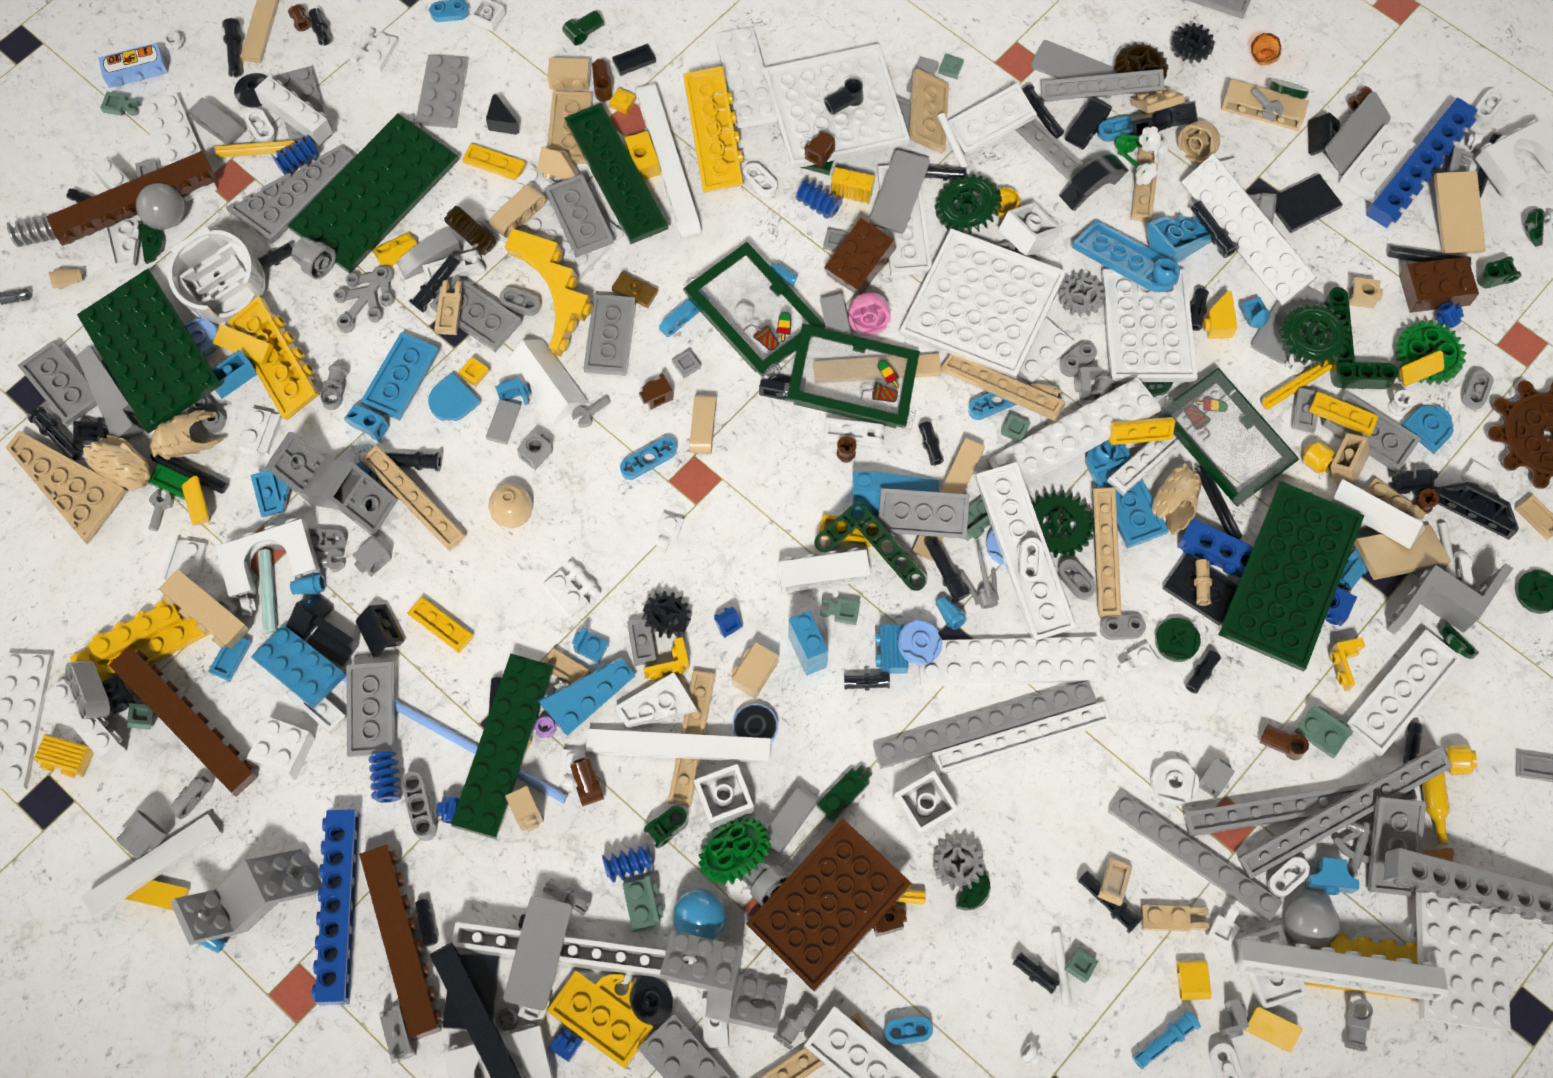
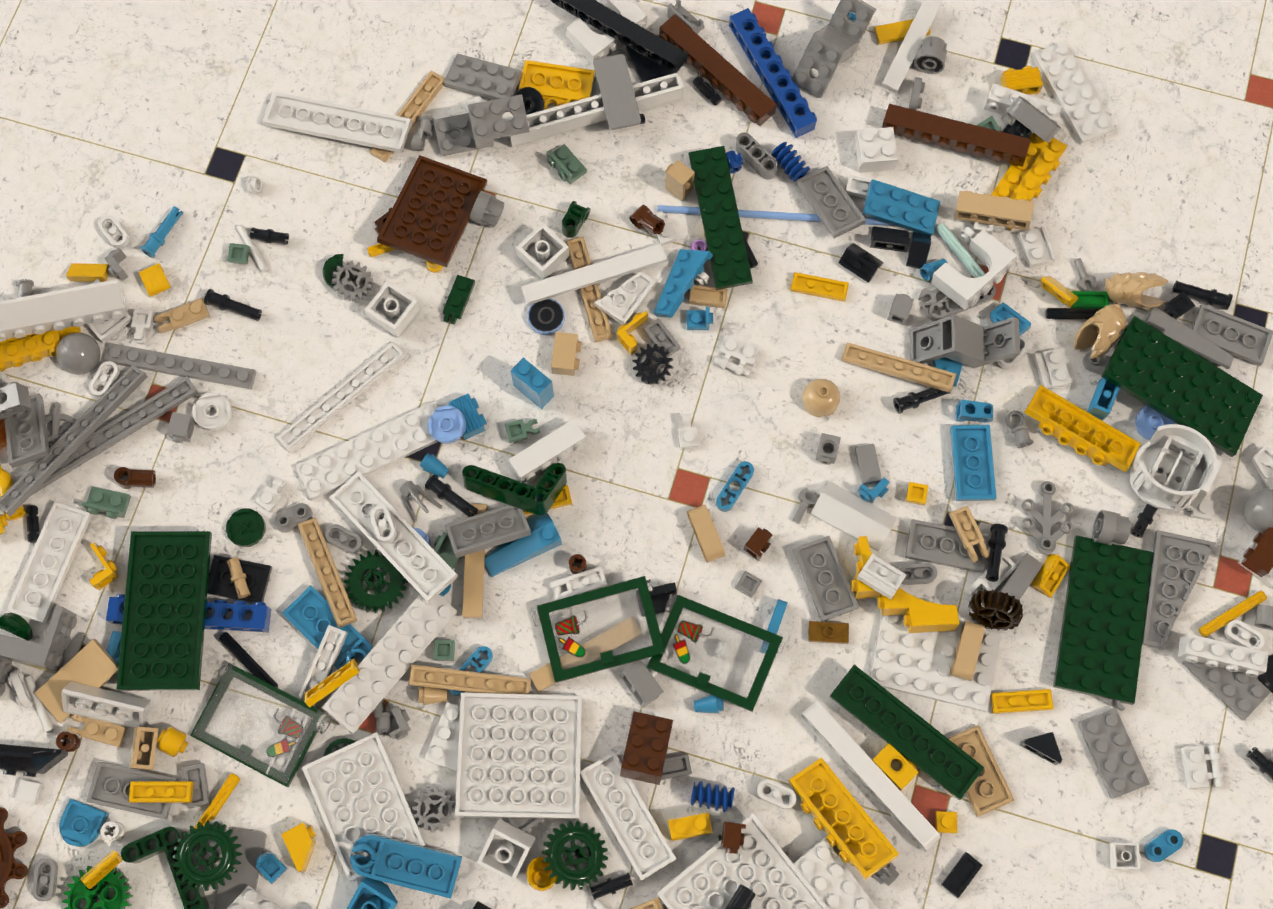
camera: 155 degrees right, 5 degrees up
tan wing [5,431,126,544] -> none
dark green plate [140,226,165,264] -> none
dark azure tile [208,637,252,682] -> none
yellow tile [213,324,274,365] -> none
blue piece [271,135,318,175] -> none
dark azure tile [428,373,481,421] -> none
tan slope [537,146,580,181] -> none
light grey pin [543,878,591,916] -> none
light grey plate [544,174,614,258] -> none
tan brick [547,58,591,91] -> none
blue tile [548,1027,583,1062] -> none
dark green piece [562,11,604,46] -> none
reddish brown piece [592,59,613,102] -> none
blue piece [602,843,653,883] -> none
dark azure piece [673,889,727,940] -> none
green gear [698,817,772,885] -> none
blue tile [714,607,743,638] -> none
light grey beam [767,786,819,853] -> none
black pin [844,673,890,691] -> none
bright pink cylinder [848,292,891,335] -> none
light grey piece [869,150,930,234] -> none
light grey plate [873,680,1097,769] -> none
dark azure plate [884,1016,933,1045] -> none
black pin [918,421,944,466] -> none
light grey plate [1060,342,1097,377] -> none
tan tile [1098,857,1132,906] -> none
tan head [1152,464,1202,535] -> none
black pin [1185,650,1222,694] -> none
black pin [1190,288,1209,331] -> none
dark azure brick [1305,857,1359,895] -> none
black hinge [1389,468,1440,494] -> none
none -> white plate [857,554,906,600]

